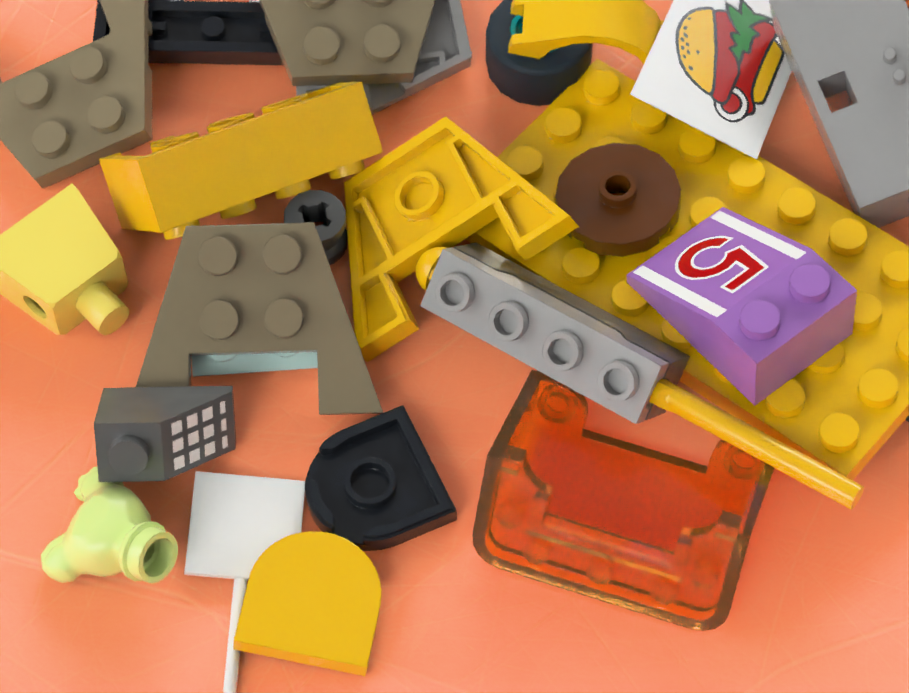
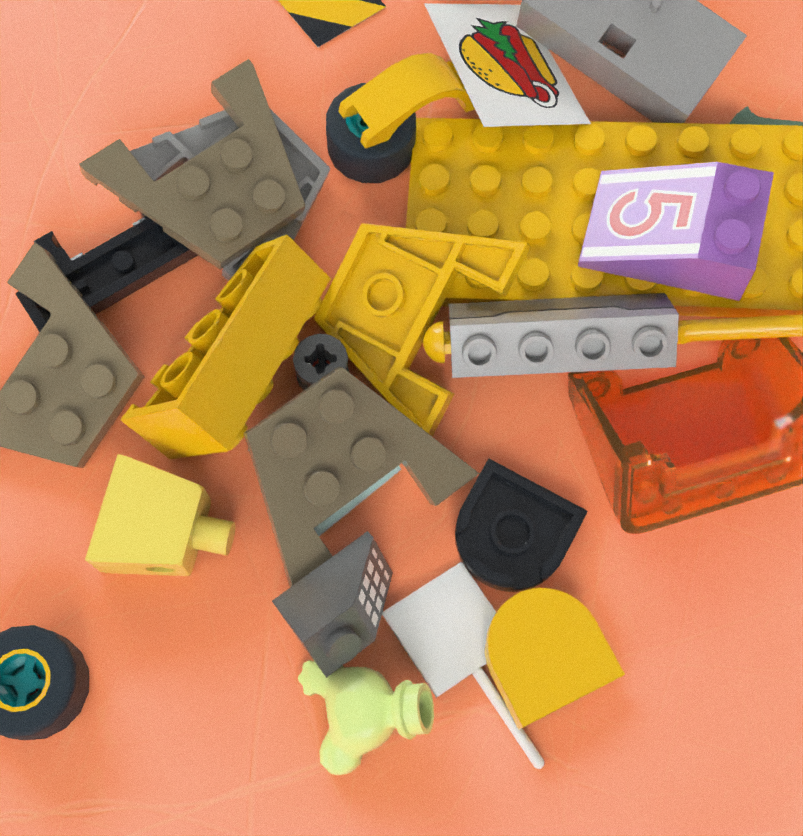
camera: 40 degrees left, 10 degrees up
reddish brown plate [555,143,681,257] -> none

